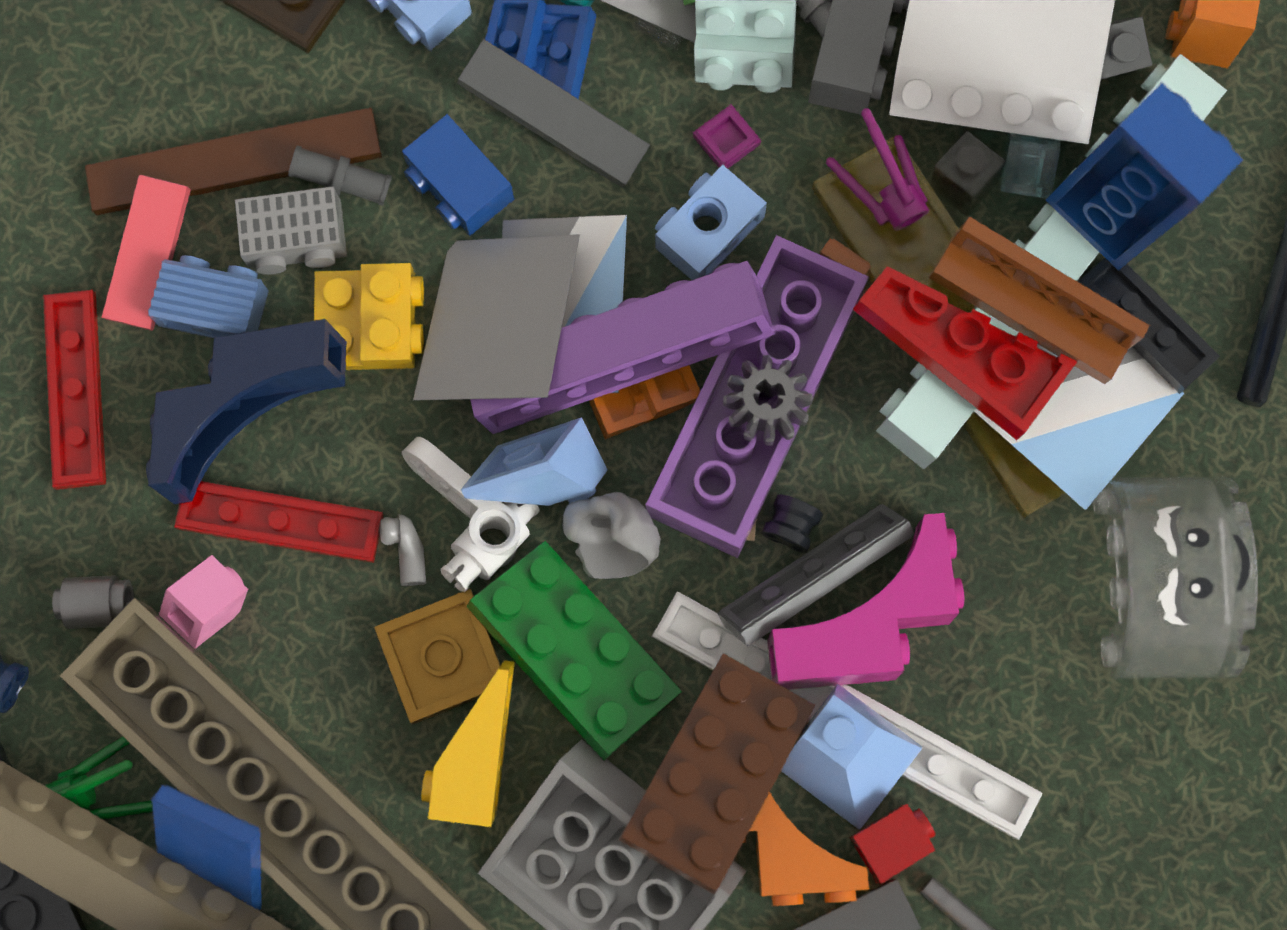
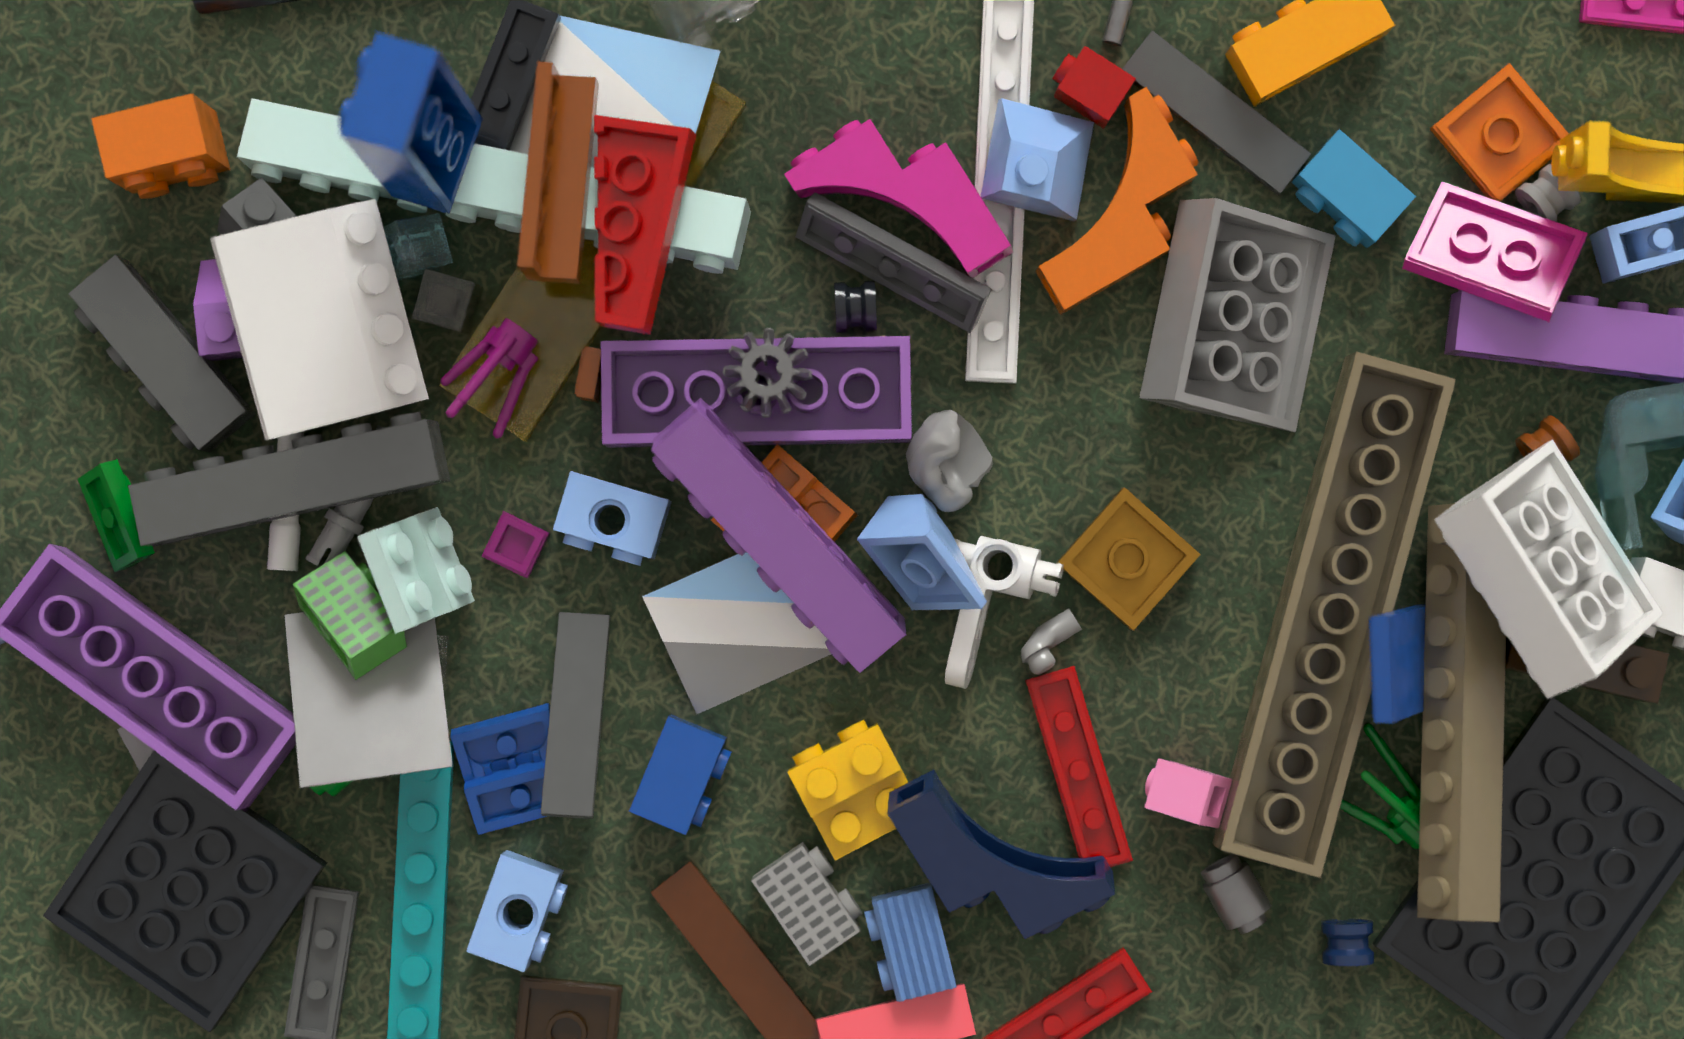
camera: 115 degrees left, 10 degrees up
dark grey pin [288,145,392,206] -> none
light grey sticker [413,234,580,400] -> none
yellow slope [421,660,515,827] -> none
green plate [467,541,682,761] -> none
reddish brown plate [619,653,815,895] -> none

